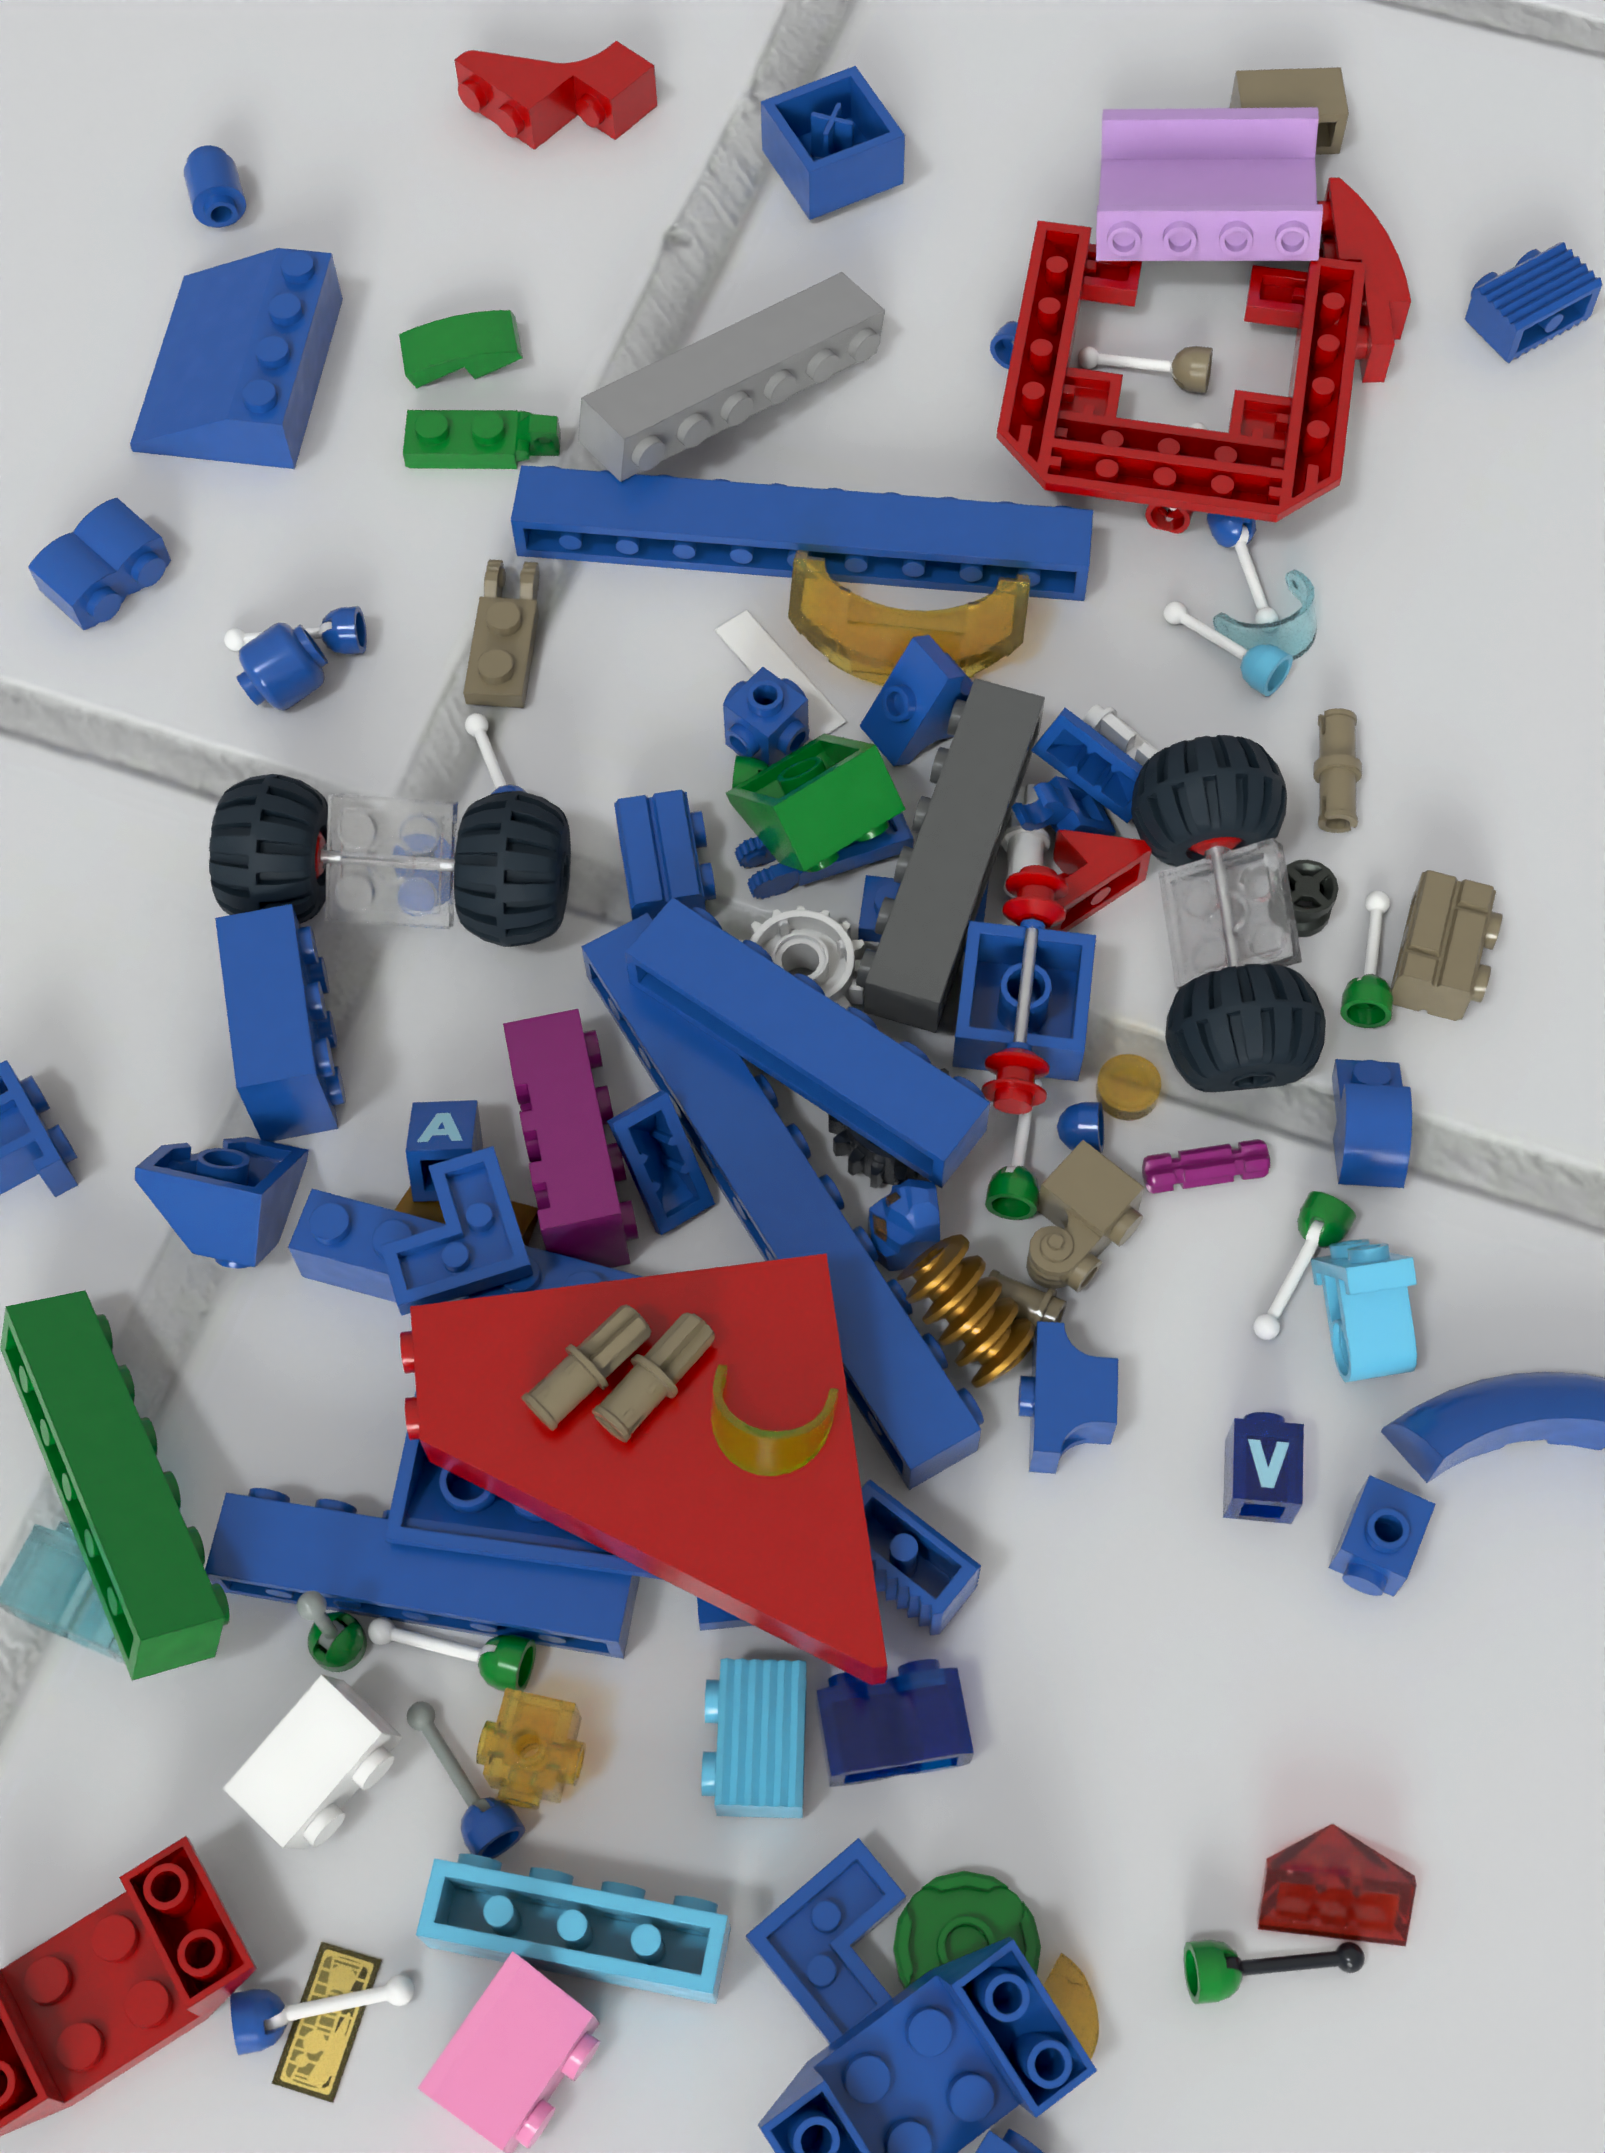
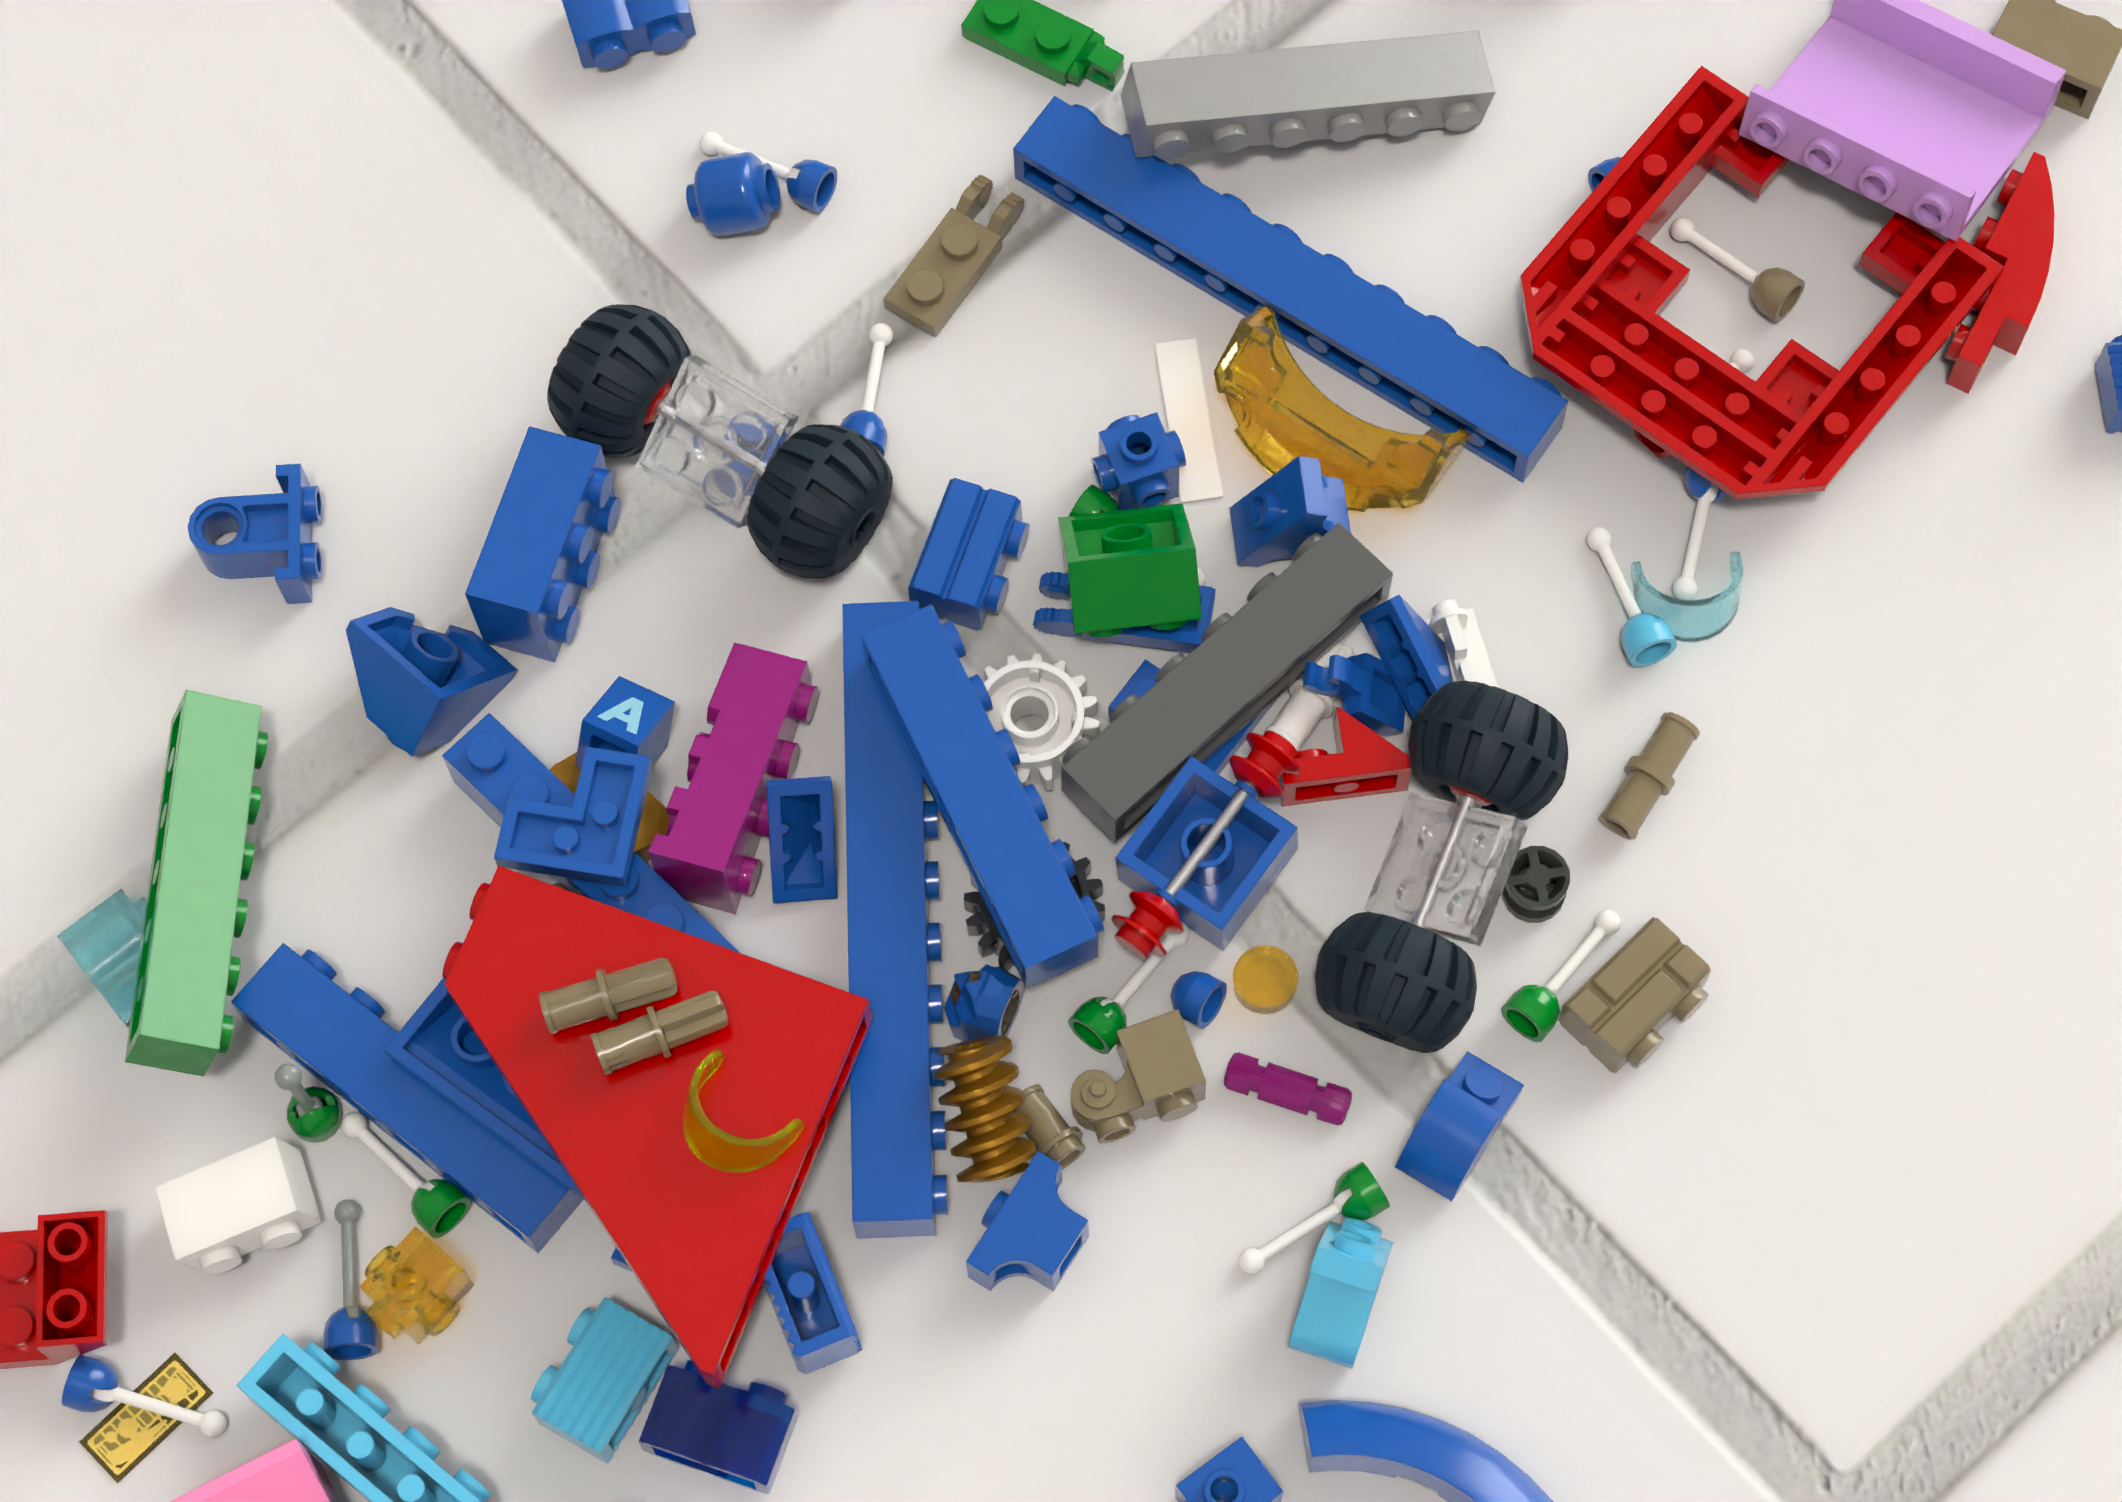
camera: 30 degrees right, 5 degrees up
clear blue brick [1223,1412,1304,1524] -> none

